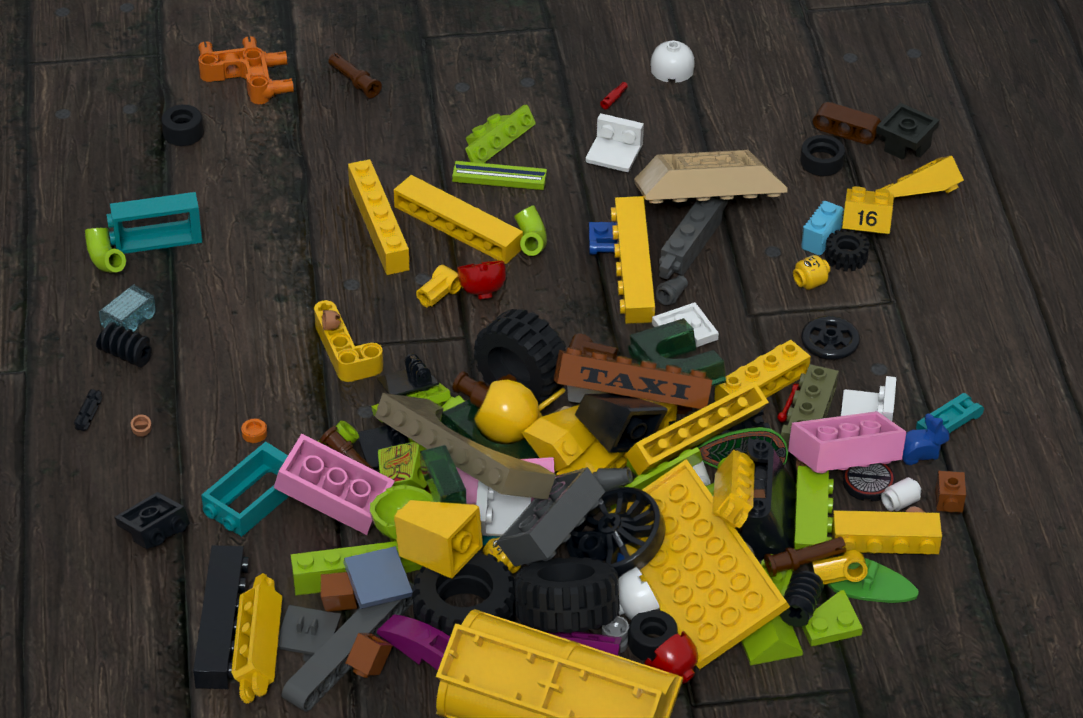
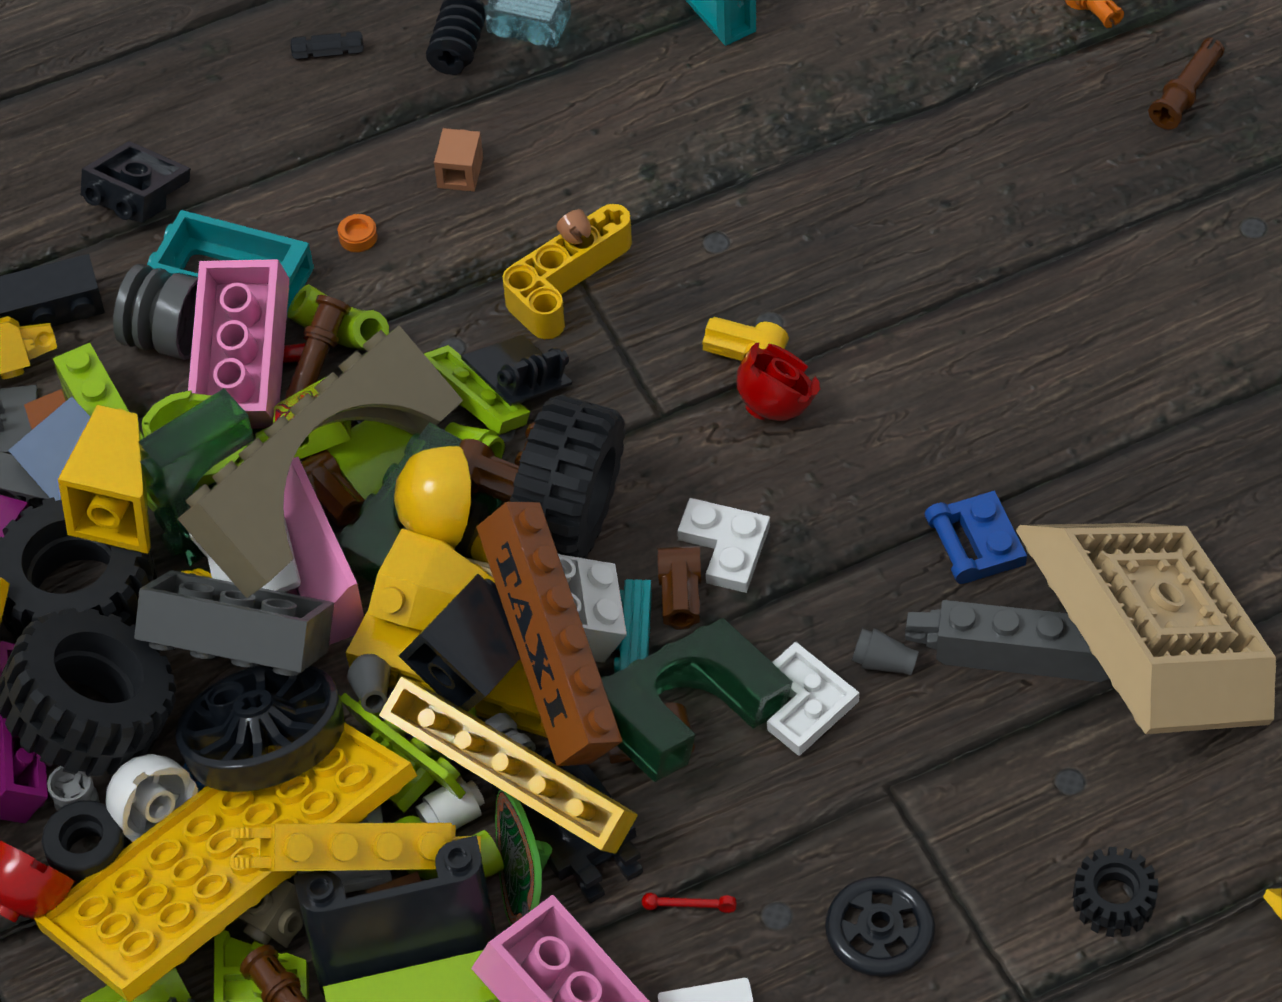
camera: 75 degrees right, 10 degrees up
nougat hinge [131,415,152,437] -> none
yellow brick [348,159,409,275] -> none
yellow brick [394,175,523,264] -> none
lime tile [452,161,547,190] -> none
lime bracket [465,105,536,163] -> none
lime cylinder [514,205,547,256] -> none
white bracket [586,113,644,172] -> none
yellow brick [611,196,655,324] -> none
yellow brick [714,340,811,401] -> none
olive brick [781,364,839,452] -> none
yellow head [793,255,830,290] -> none
medium azure brick [801,201,844,256] -> none
yellow brick [842,186,894,234] -> none
none -> dark grey wheel [113,264,198,360]
none -> nougat brick [434,128,483,192]
none -> white plate [678,498,770,593]

